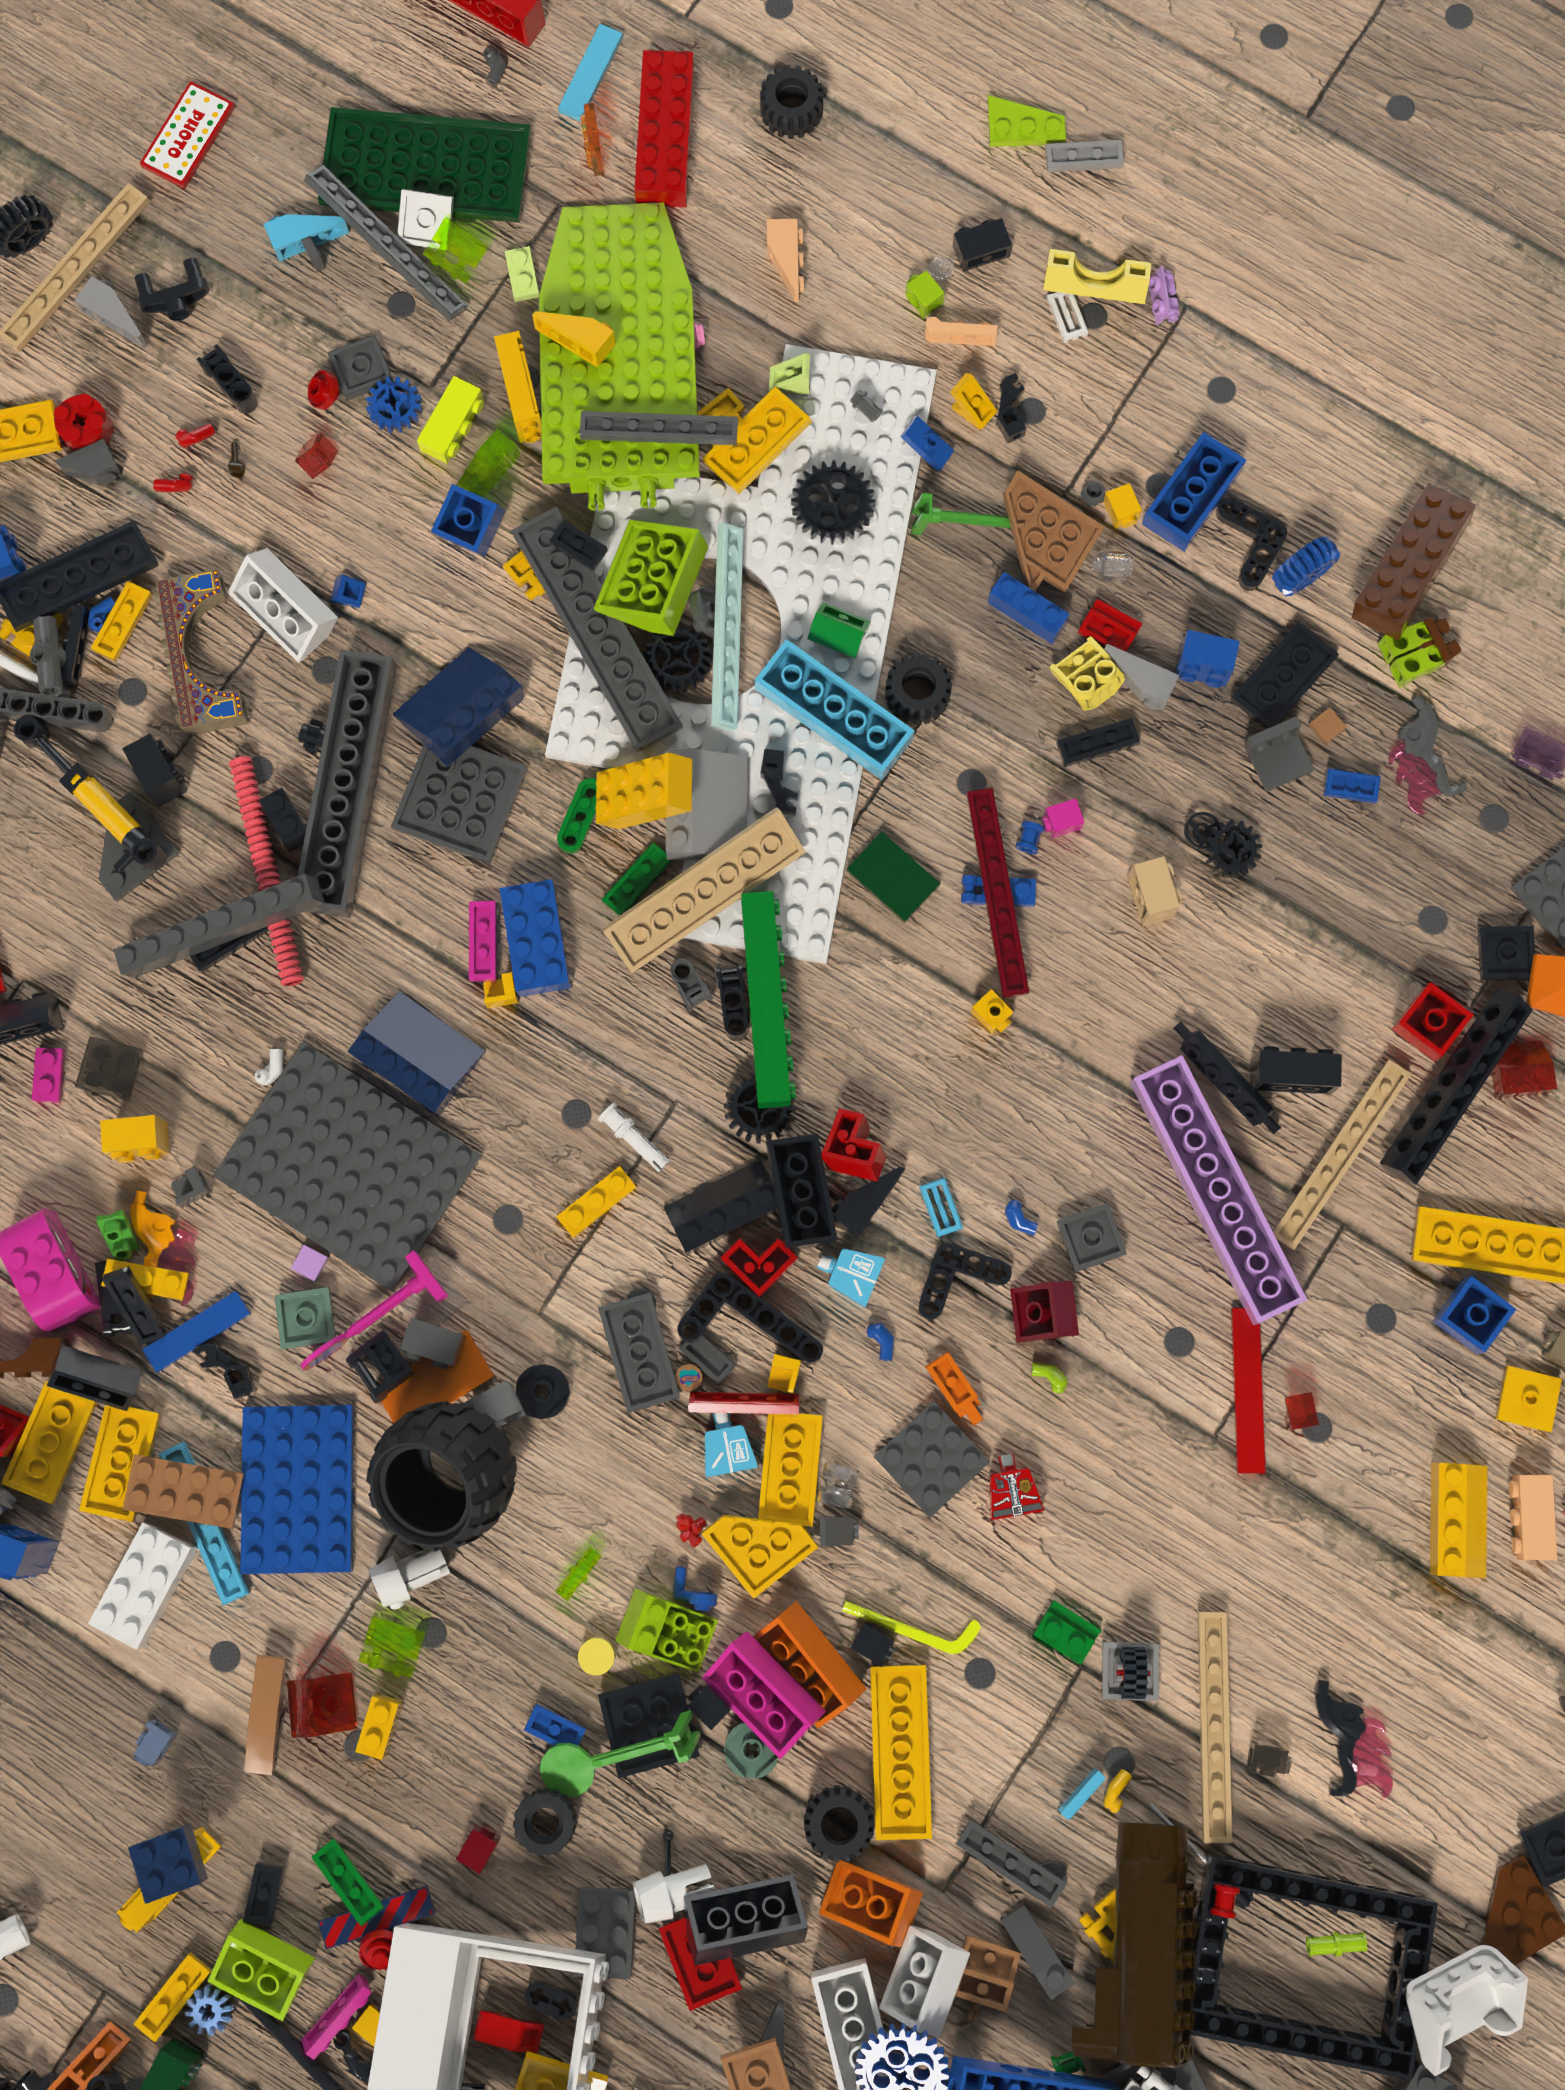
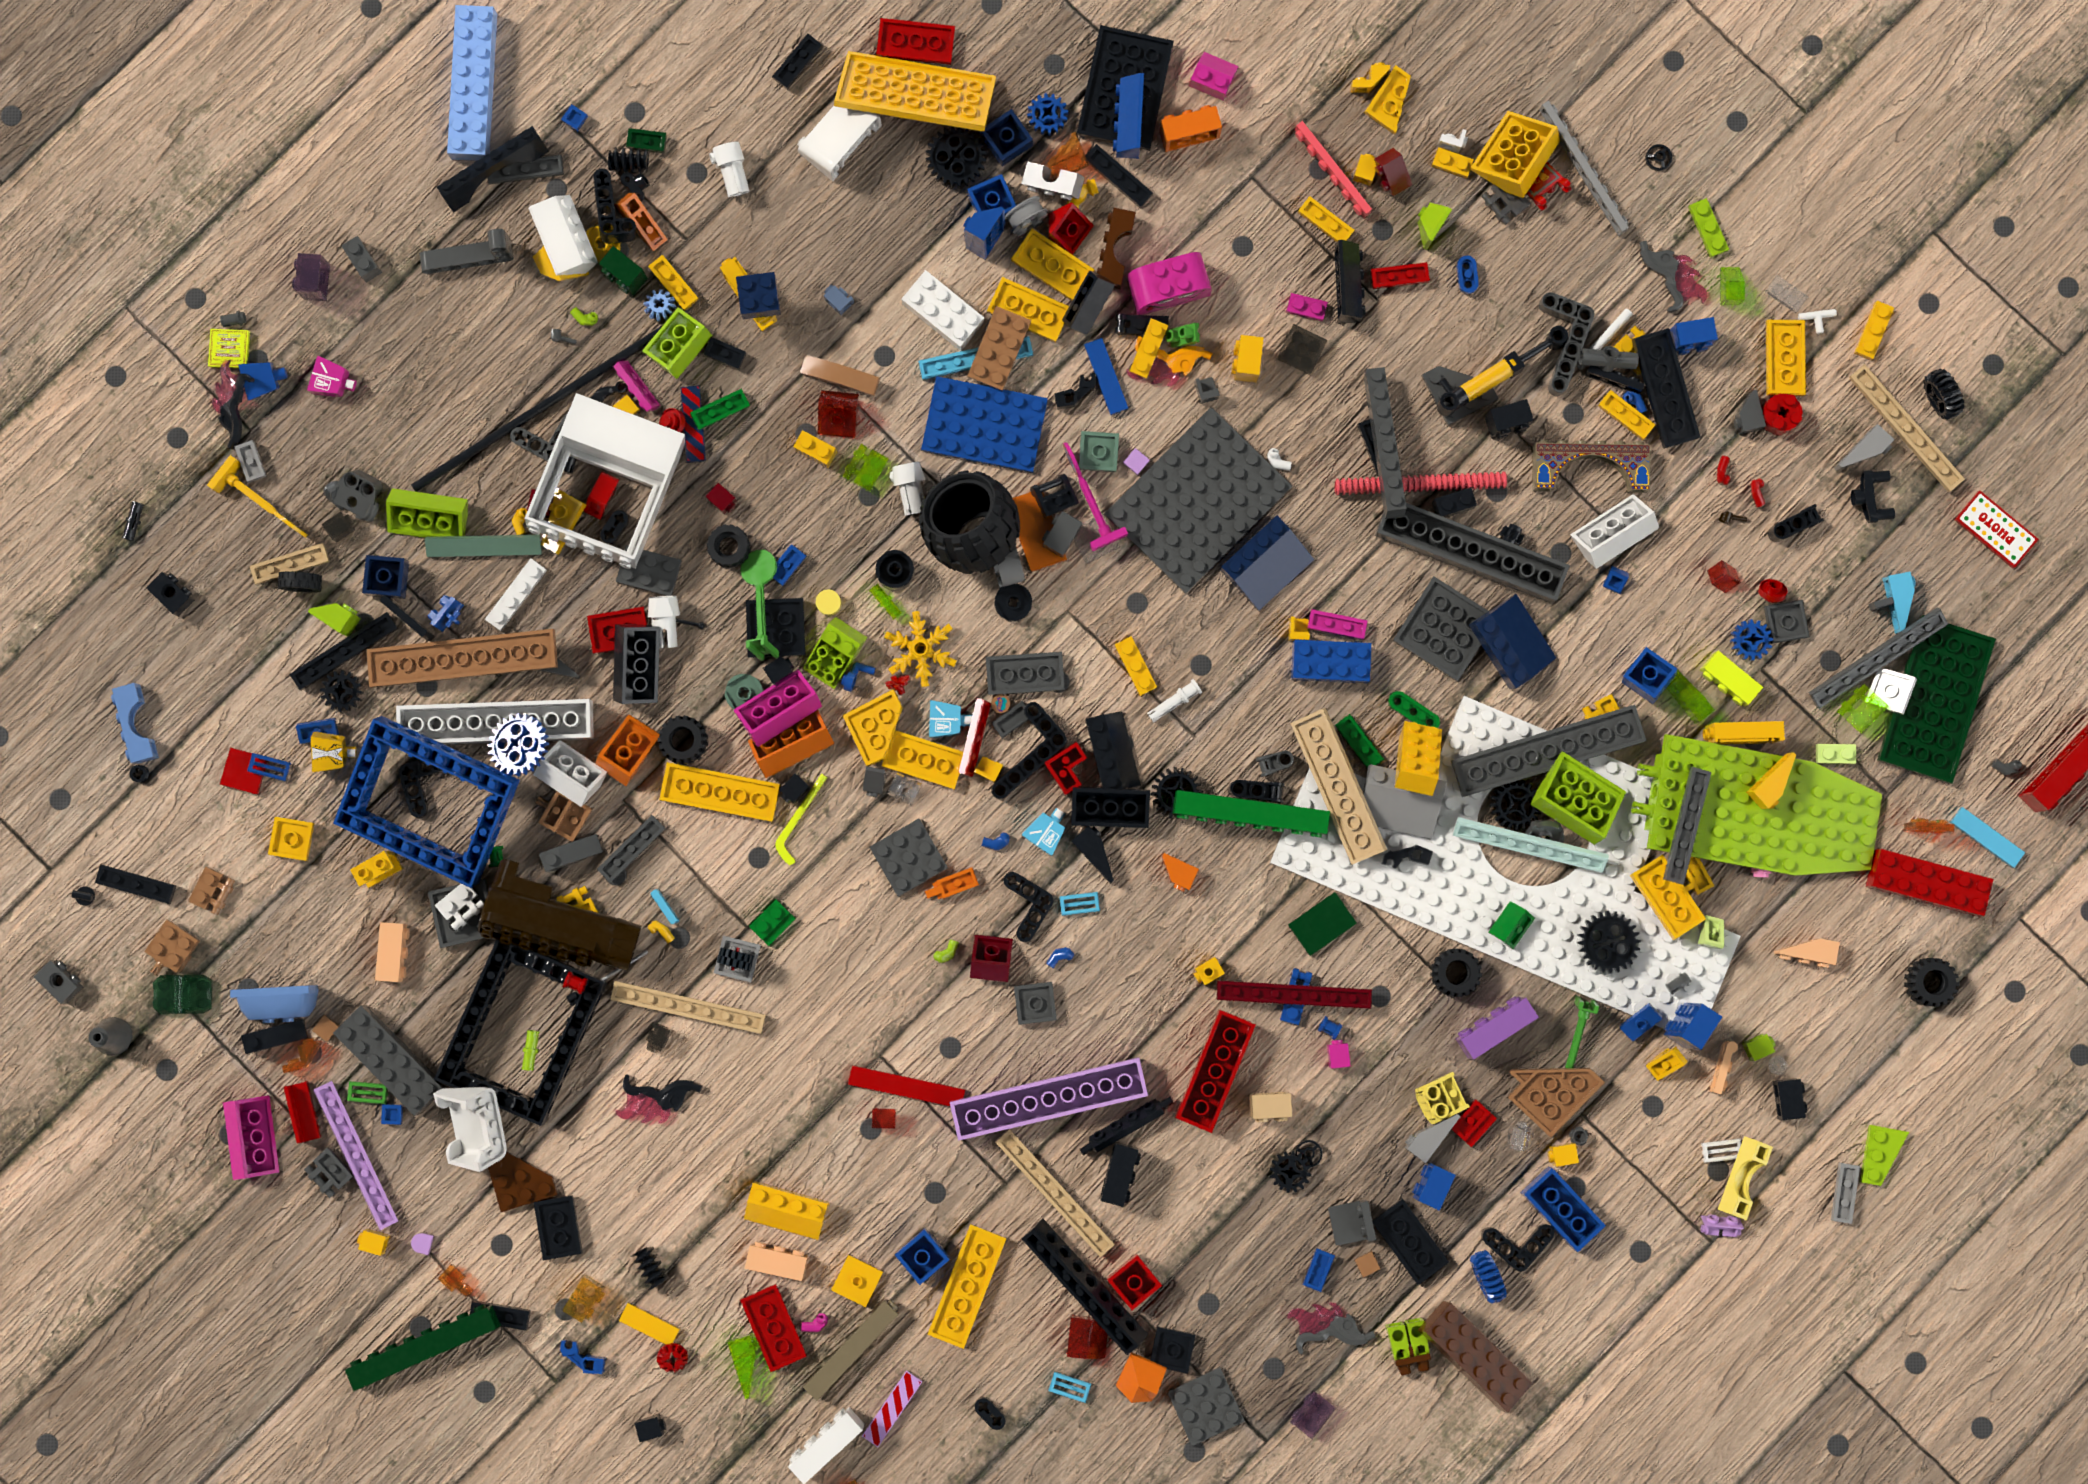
camera: 95 degrees right, 5 degrees up
black plate [102,1266,167,1345] -> none
black plate [549,520,608,572] -> none
medium azure brick [755,639,915,780] -> none
red brick [821,1108,886,1182] -> none
blue brick [988,572,1070,645] -> none
torso [989,1454,1044,1520] -> none
black piece [996,373,1026,443] -> none
black plate [1056,718,1140,767] -> none
none -> black brick [875,550,915,591]
none -> yellow piece [884,611,957,687]
none -> orange slope [1162,853,1199,892]
none -> red brick [1175,1009,1256,1133]
none -> medium lavender brick [1455,996,1539,1060]
none -> blue brick [1664,1003,1722,1050]

